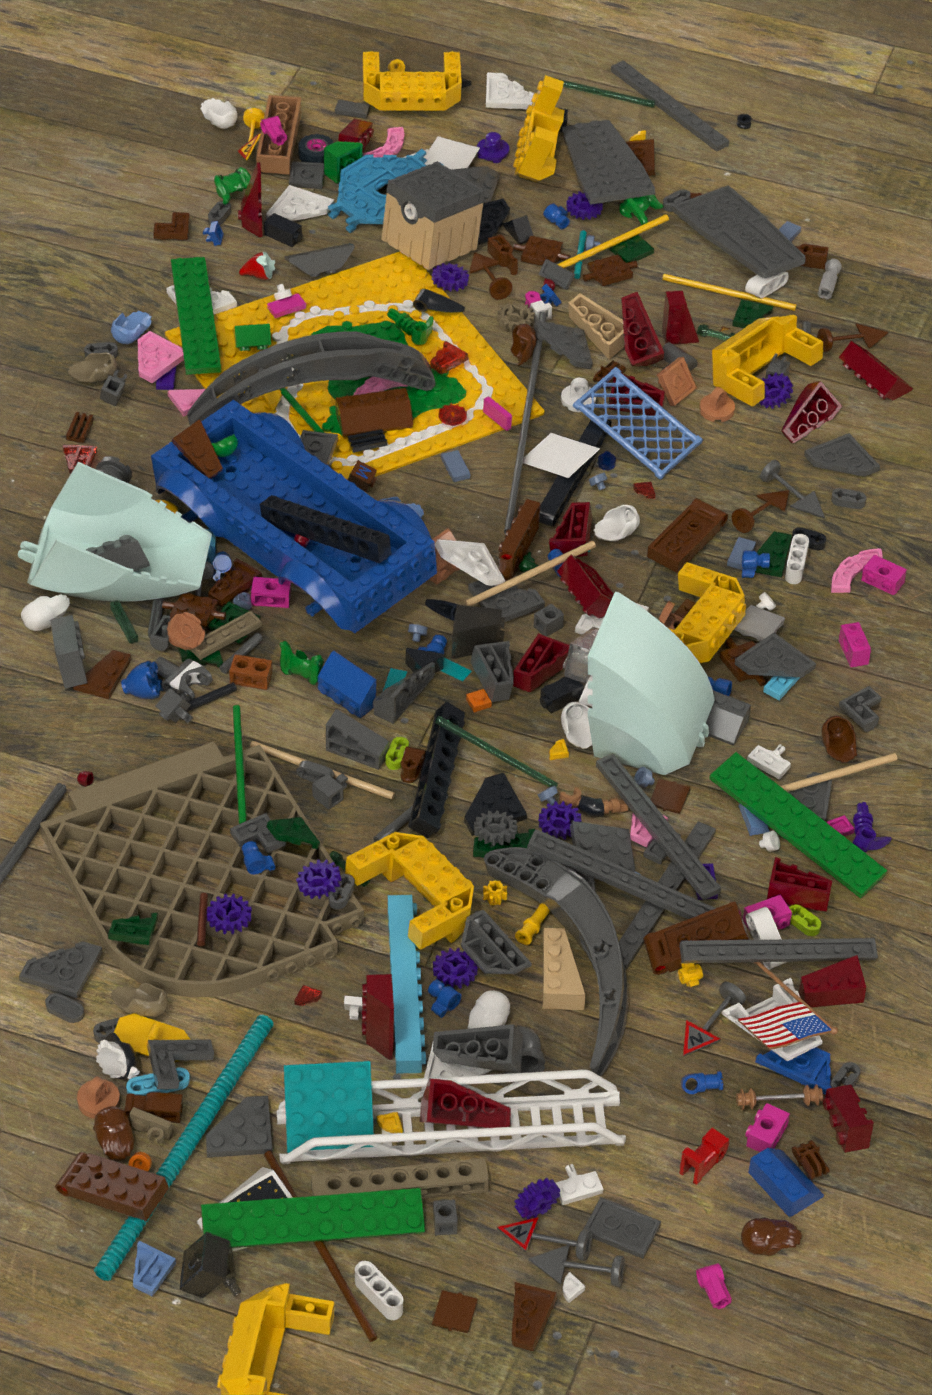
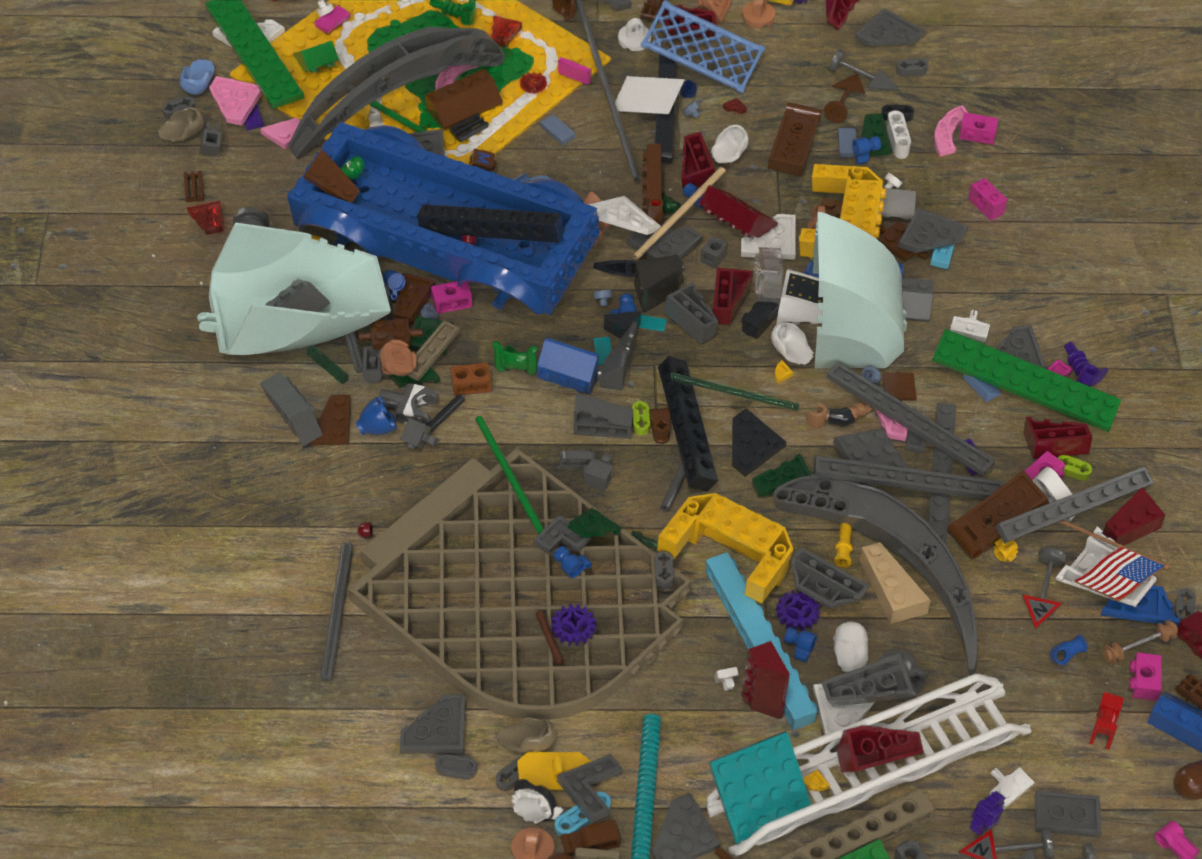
camera: 20 degrees left, 5 degrees up
white hair [21,594,70,631] -> none
dark green wing [108,913,158,945] -> none
dark grey piece [219,633,263,674] -> none
tan piece [250,741,395,800] -> none
clear red tile [295,985,322,1006] -> none
dark purple gear [296,859,342,899] -> none
orange plate [466,689,492,712] -> none
dark grey gear [474,810,518,846] -> none
yellow gear [483,881,507,905] -> none
sand blue tile [538,785,558,805] -> none
dark purple gear [538,801,582,840] -> none
white tile [759,831,780,852] -> none
tan piece [780,753,897,792] -> none
reddish brown hair [821,716,857,763] -> none
dark grey brick [839,686,881,732] -> none

